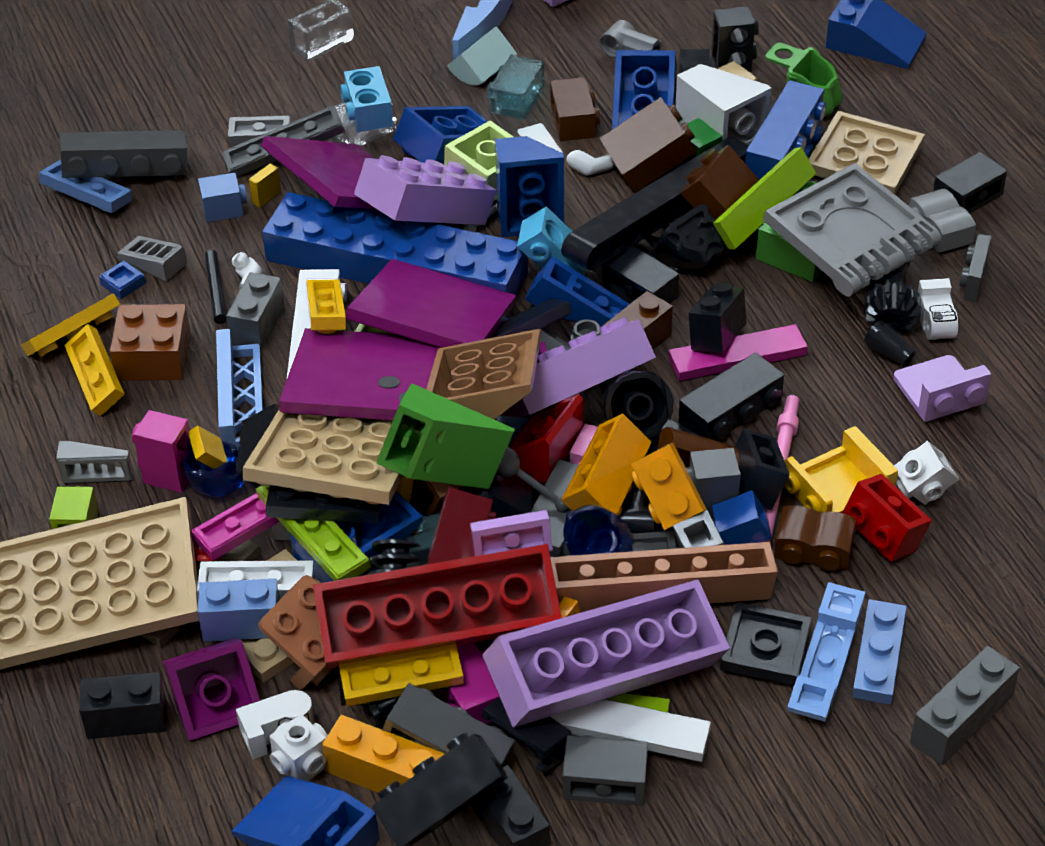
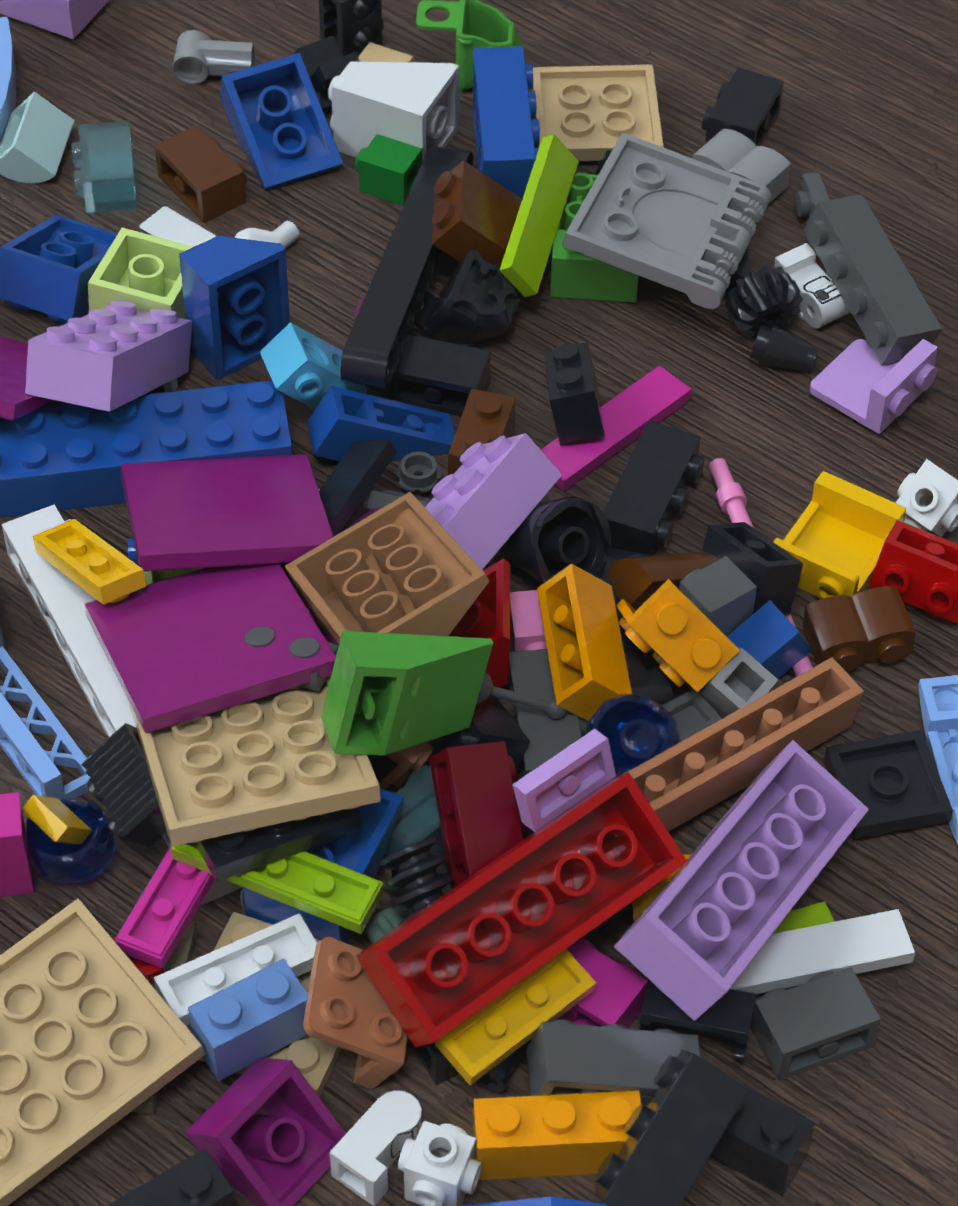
camera: 30 degrees left, 5 degrees up
brick [599,97,697,193] -> none
none -> dark grey brick [804,194,942,365]

